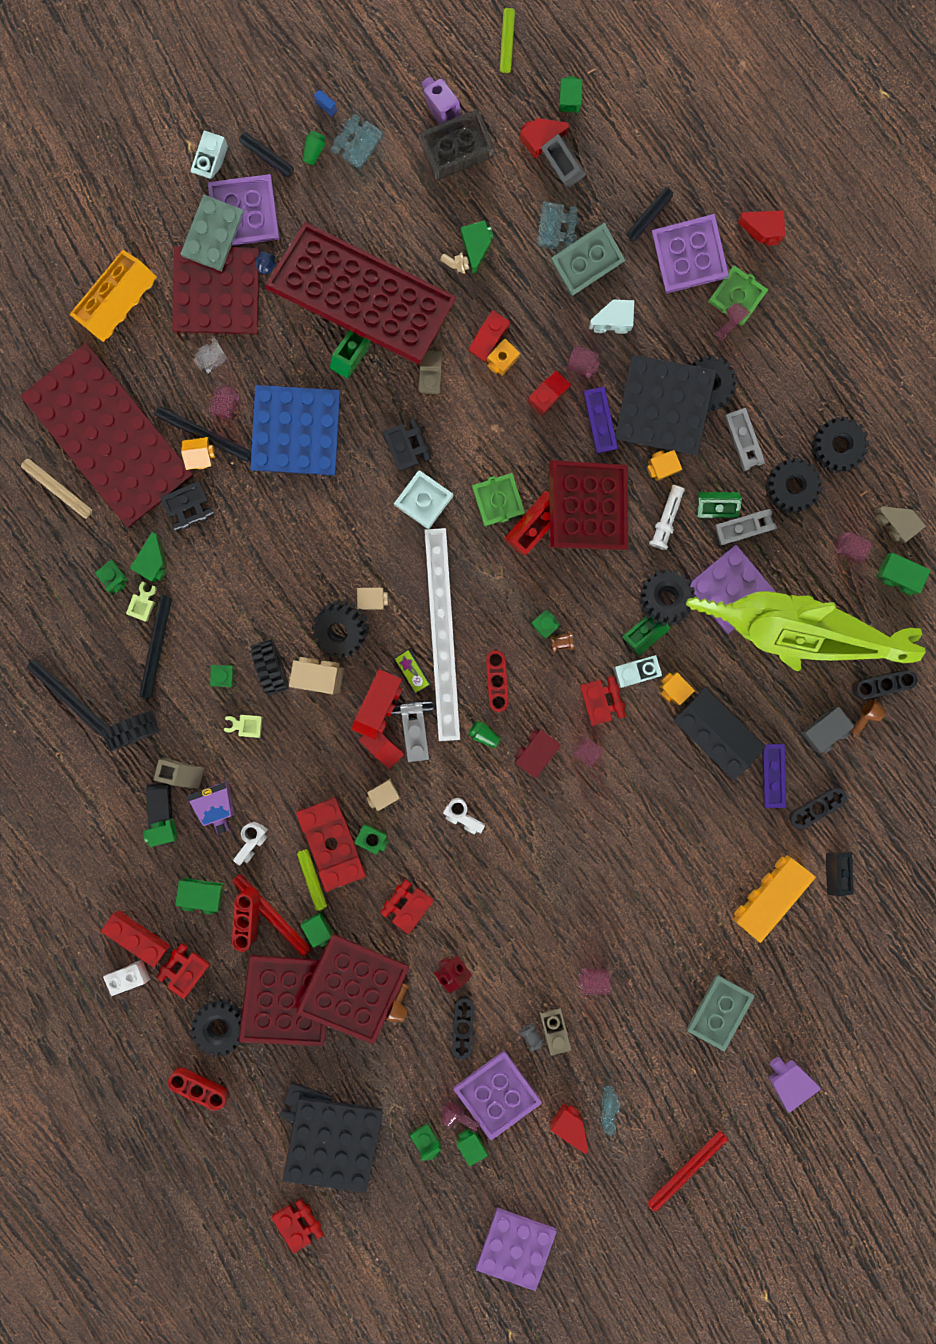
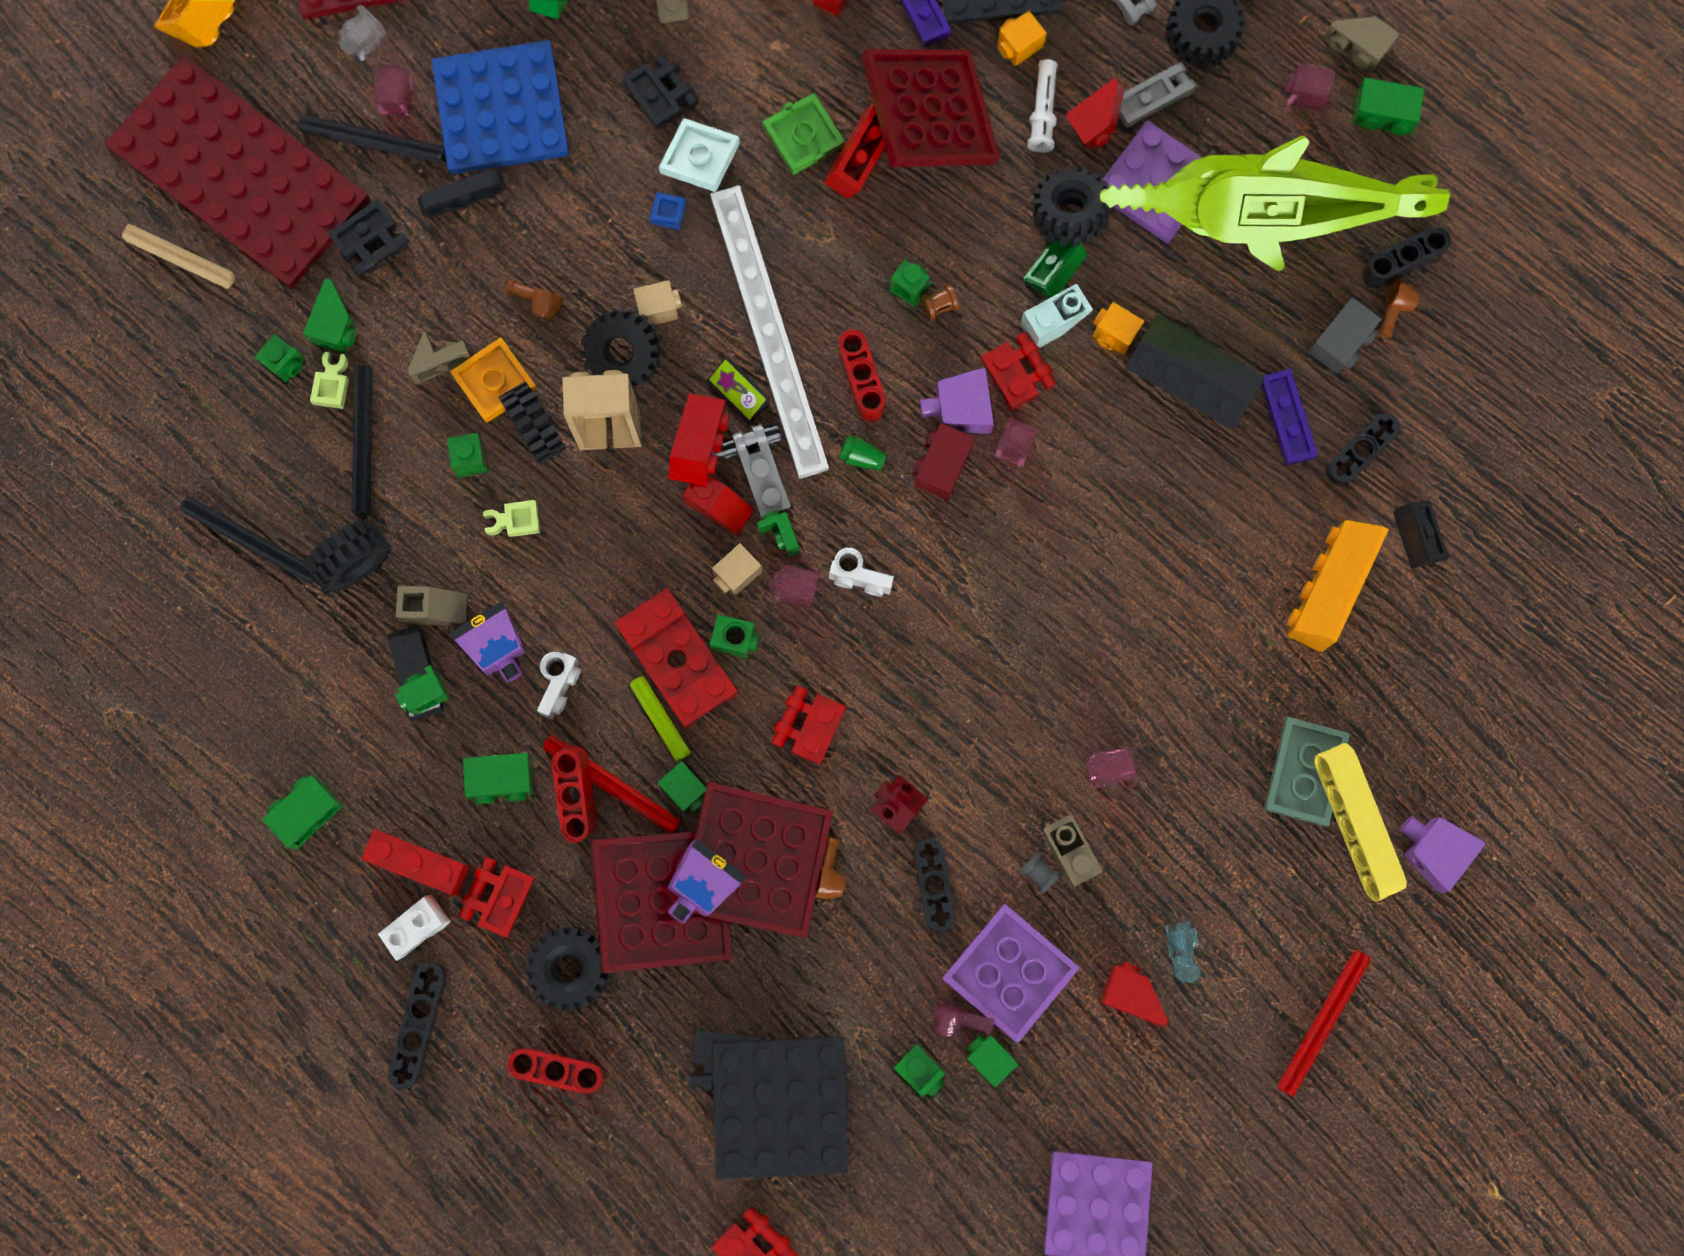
camera: 15 degrees left, 10 degrees down
brick [181,437,215,470] -> none
green slope [697,492,742,518] -> none
none -> green brick [262,775,344,850]
none -> black beam [388,962,447,1090]
none -> dark tan slope [407,332,471,385]
none -> black beam [417,170,506,217]
none -> light orange plate [450,337,537,423]
none -> dark orange bar [506,279,564,320]
none -> blue tile [650,192,687,230]
none -> torso [668,839,746,924]
none -> green bracket [757,511,800,557]
none -> clear pink brick [770,564,819,609]
none -> medium lavender torso [920,368,994,434]
none -> red slope [1065,78,1125,150]
none -> light yellow beam [1314,743,1407,902]

